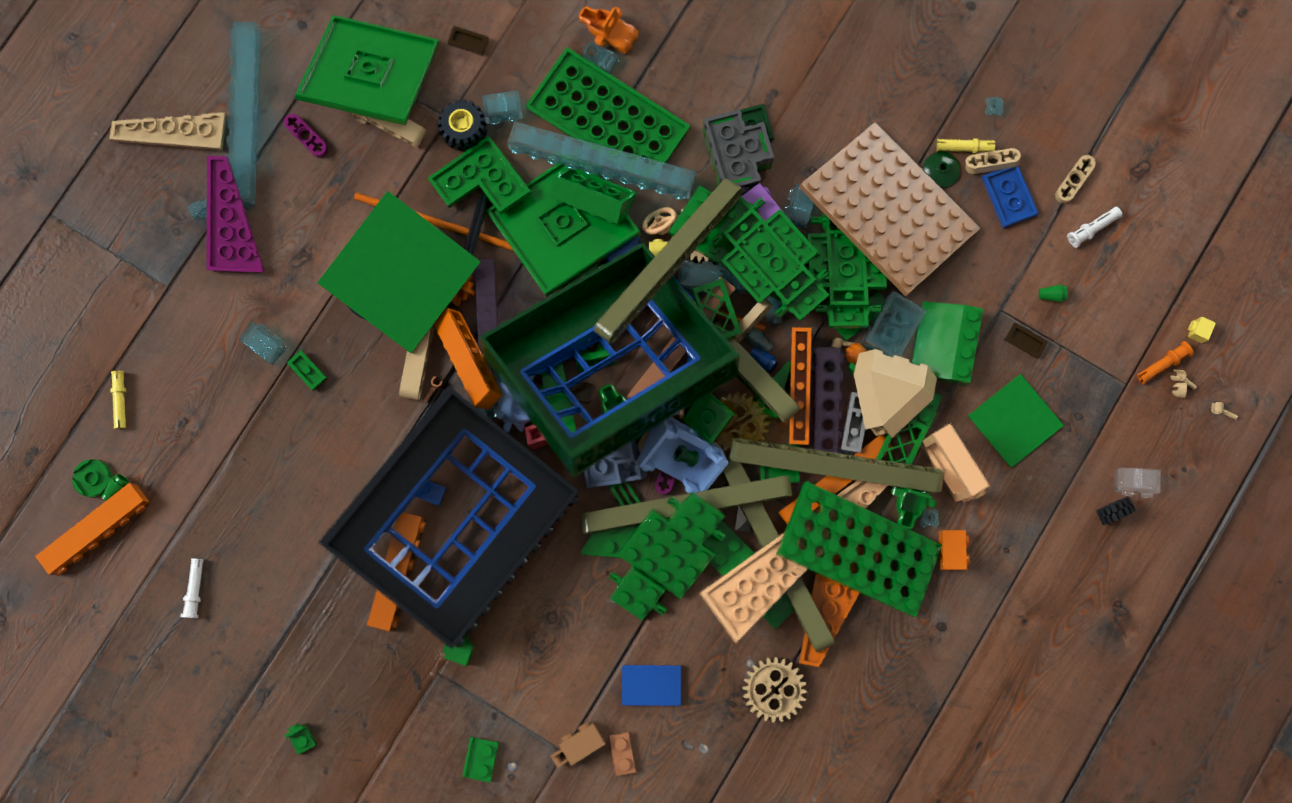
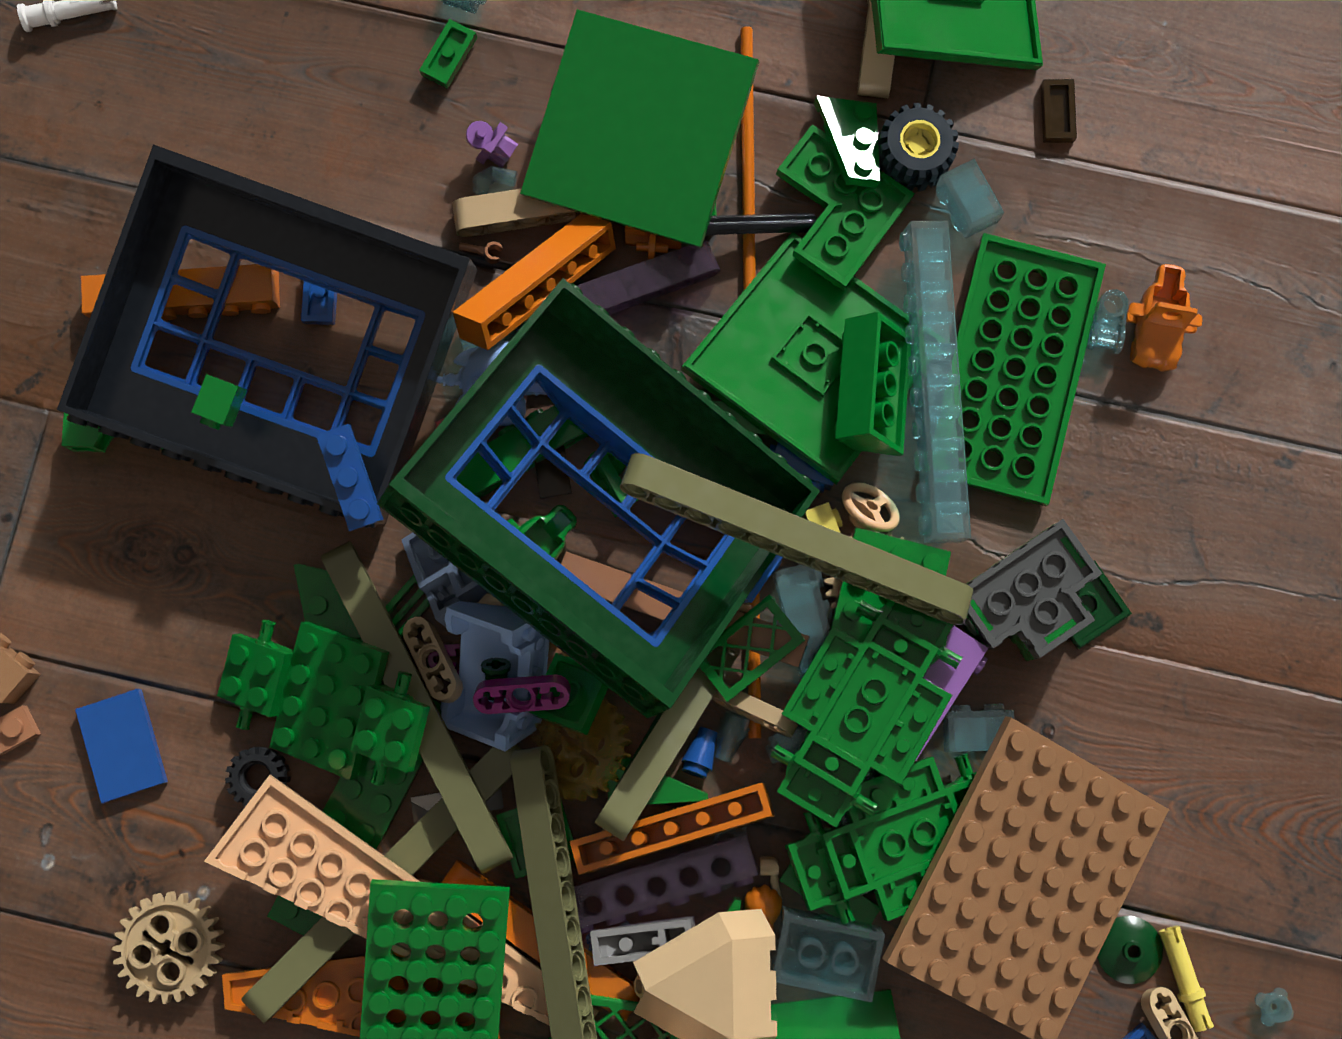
camera: 70 degrees right, 0 degrees up
none -> green brick [191,374,247,430]
none -> black tyre [225,747,291,806]
none -> blue plate [316,424,384,531]
none -> tan beam [403,617,463,703]
none -> medium lavender hips [466,121,518,168]
none -> clear light blue arm [472,166,517,195]
none -> magenta beam [473,674,571,714]
none -> green wing [814,96,880,188]

